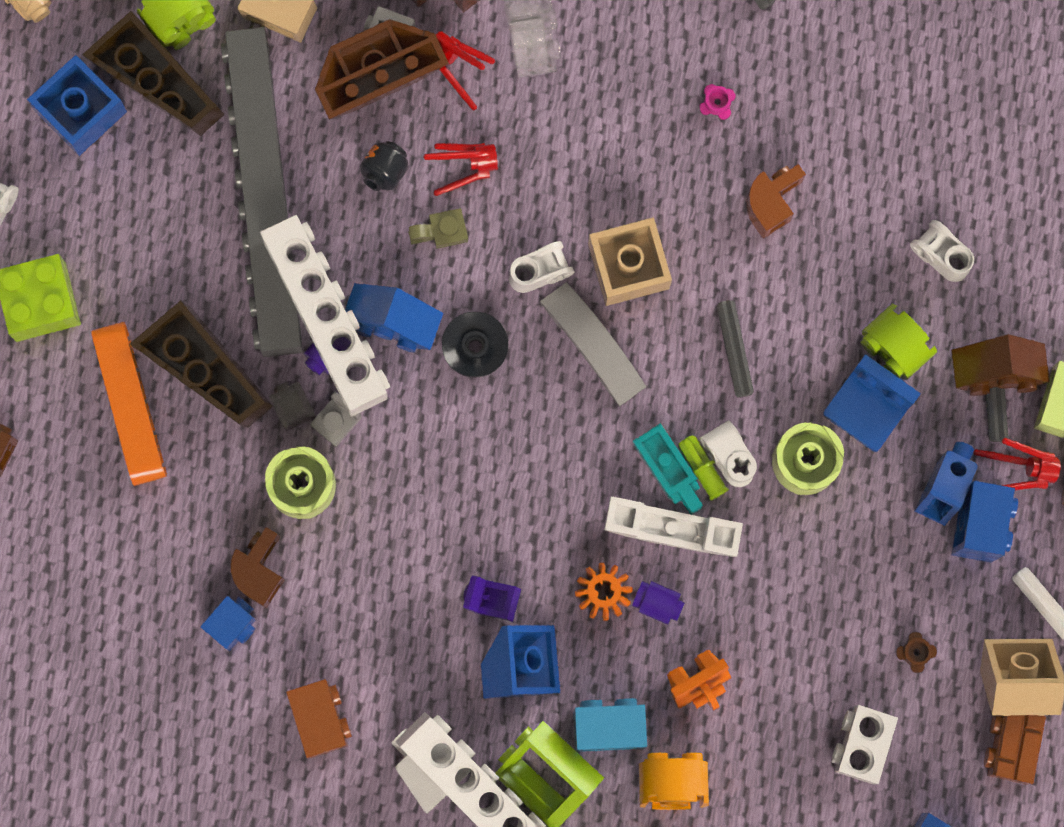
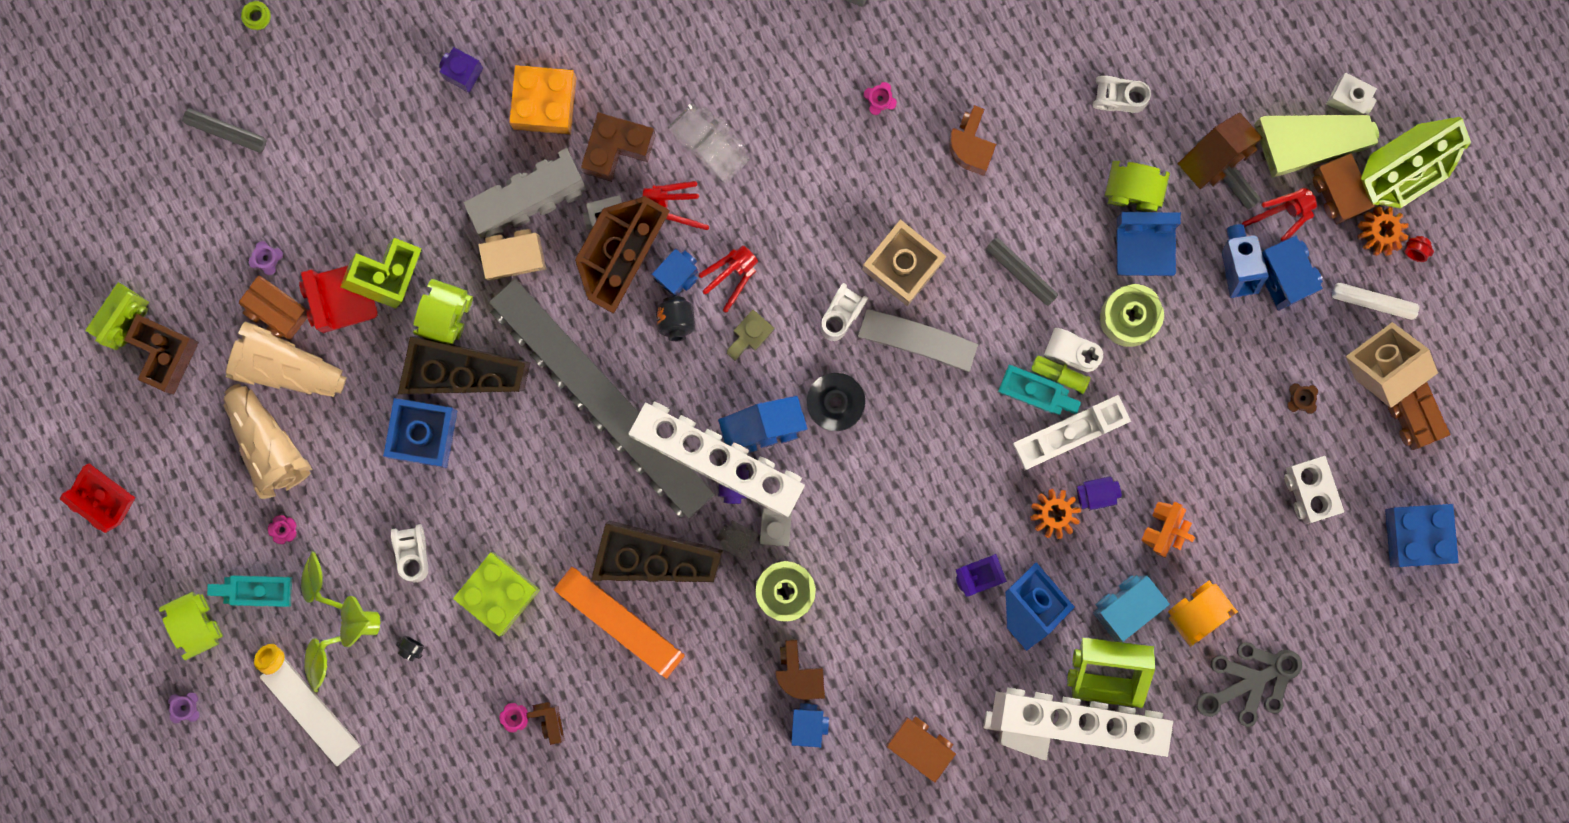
camera: 30 degrees left, 5 degrees up
none -> blue brick [652,248,698,296]

